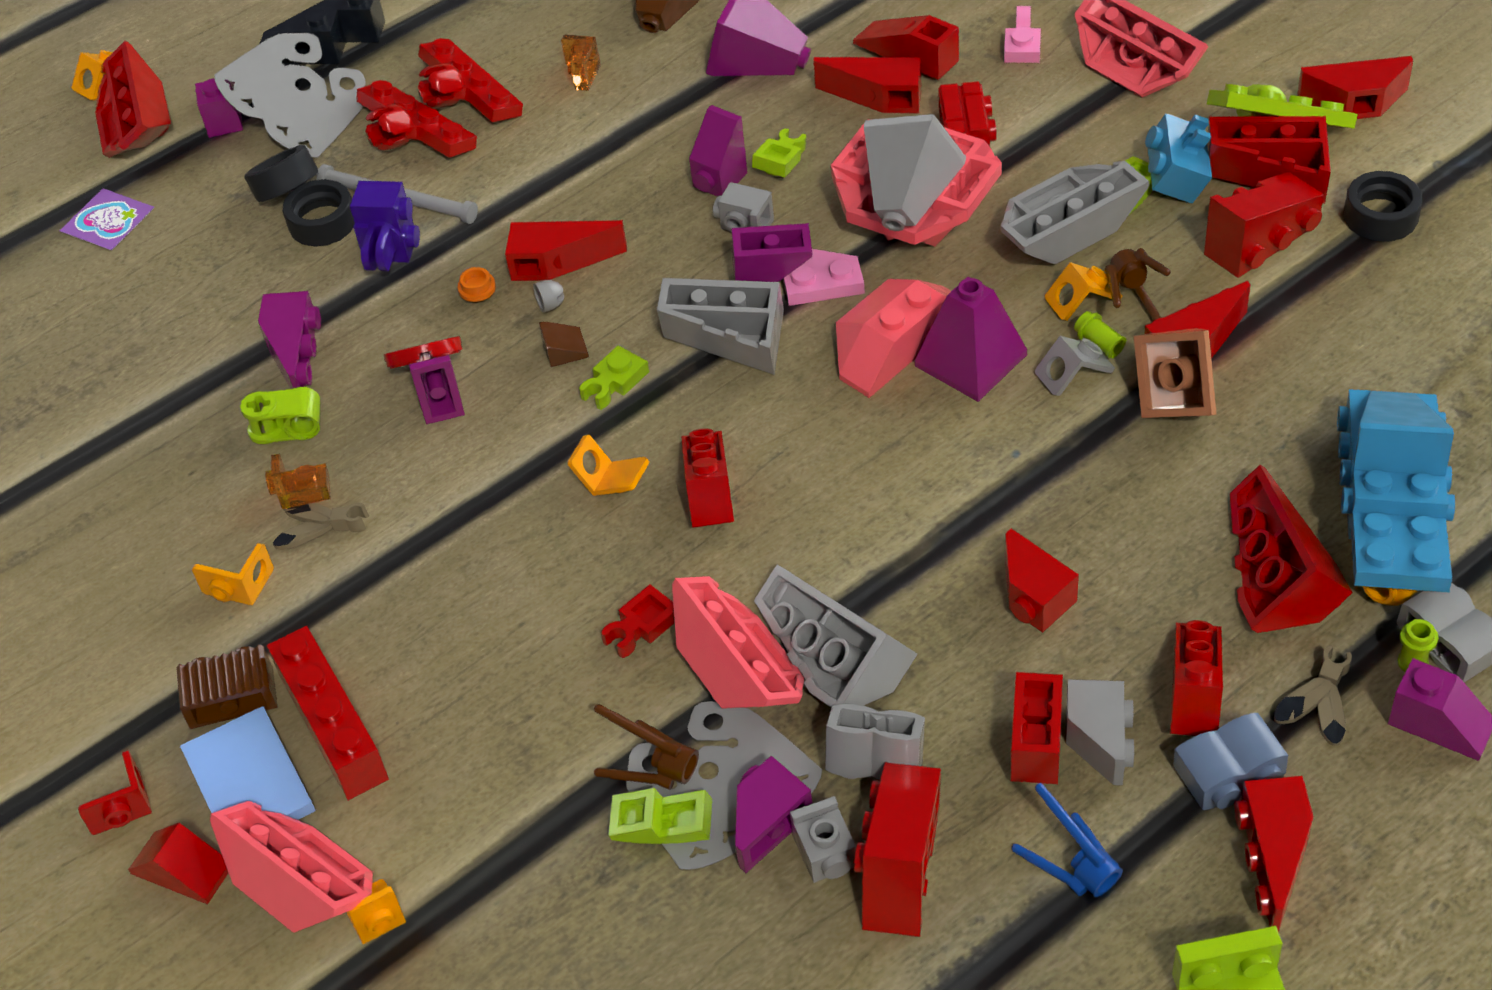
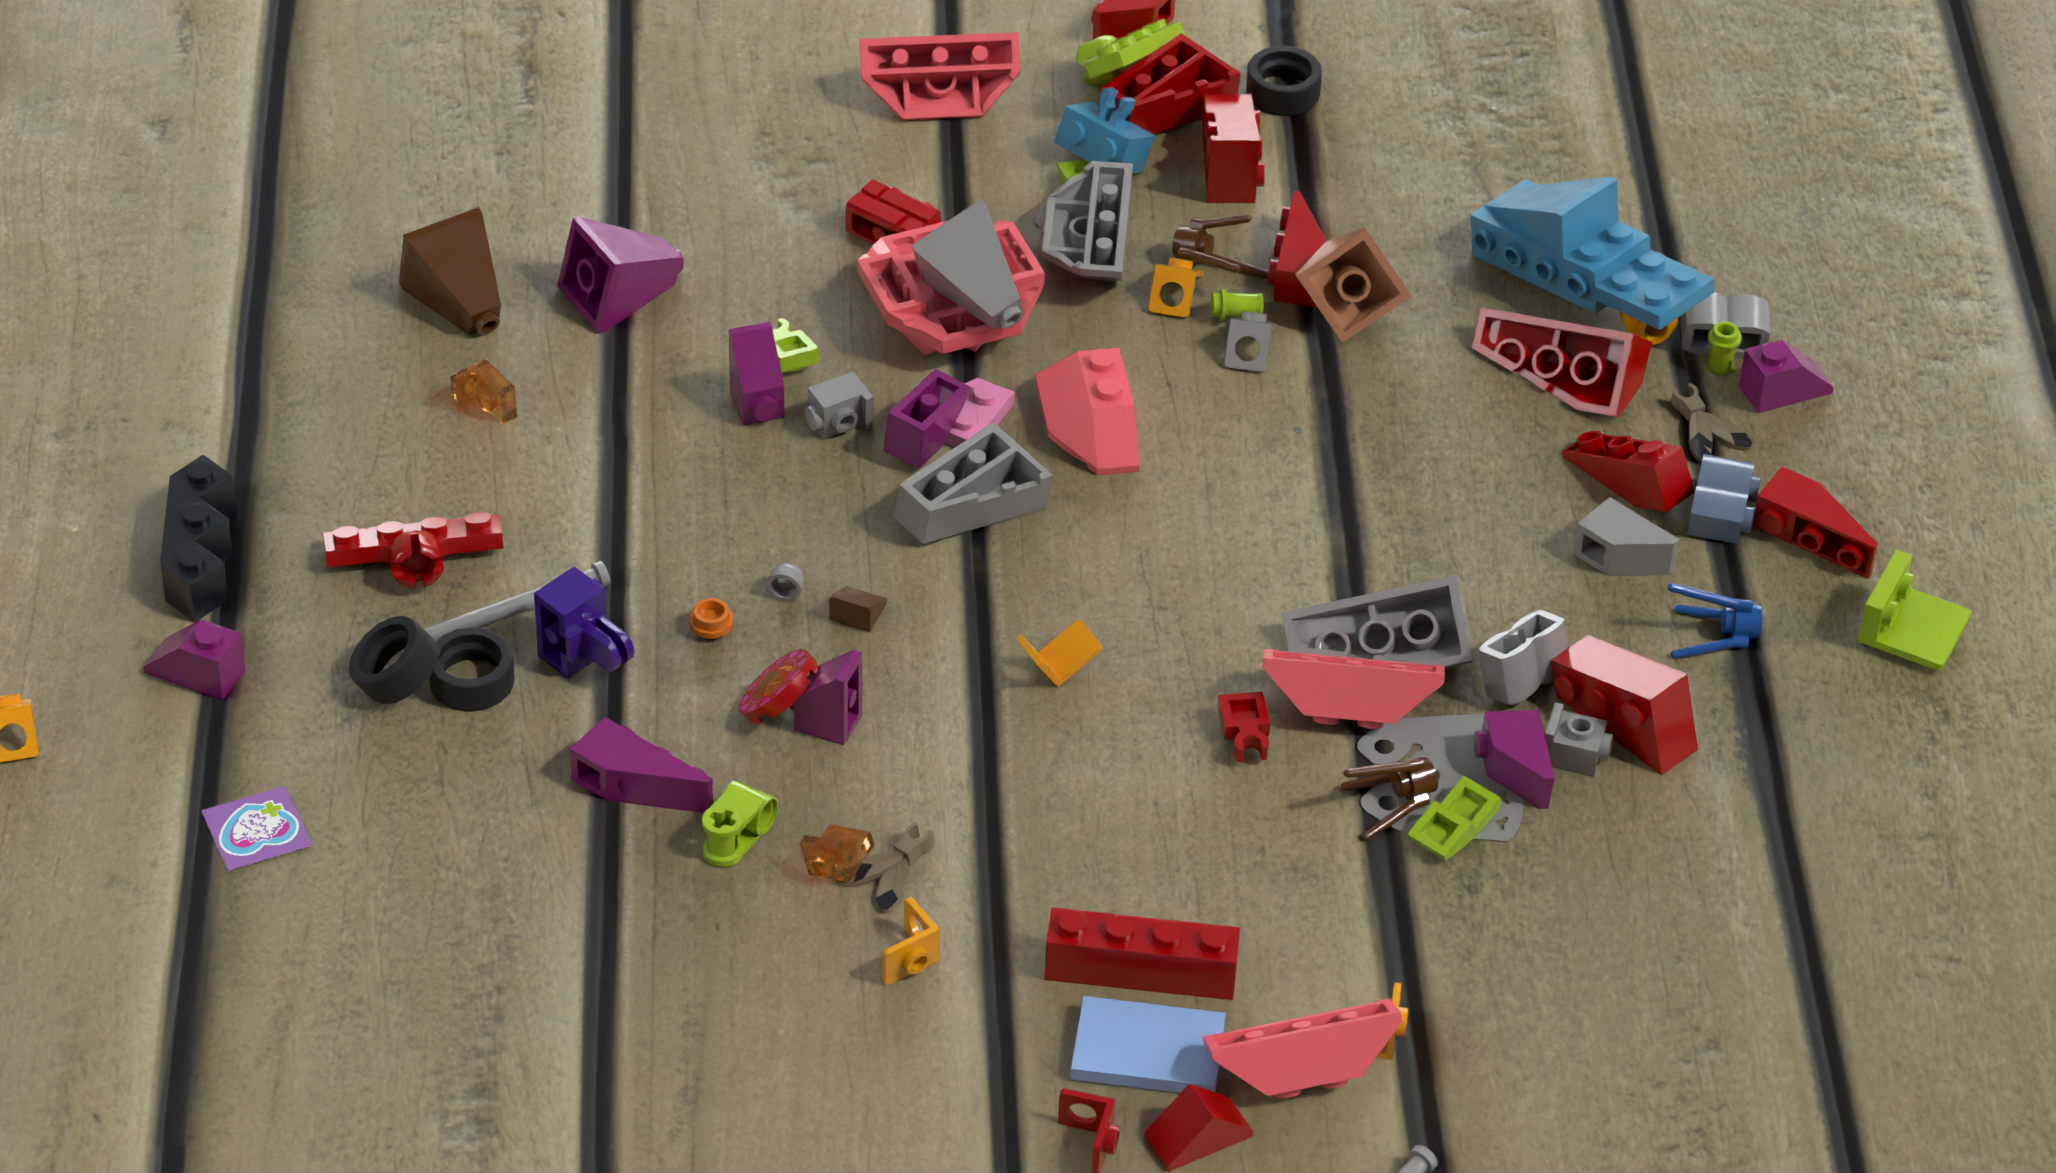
camera: 60 degrees left, 5 degrees down
red wedge [95,41,171,158] -> none
reddish brown brick [176,645,278,729] -> none
light grey piece [214,33,365,157] -> none
red plate [417,38,523,122] -> none
red slope [505,220,627,281] -> none
lime plate [579,345,649,410] -> none
red slope [681,428,734,528] -> none
red slope [813,57,922,113] -> none
red slope [853,15,959,80] -> none
magenta slope [915,277,1027,402] -> none
bright pink plate [1004,6,1041,63] -> none
red slope [1005,528,1079,633] -> none
red brick [1011,672,1063,784] -> none

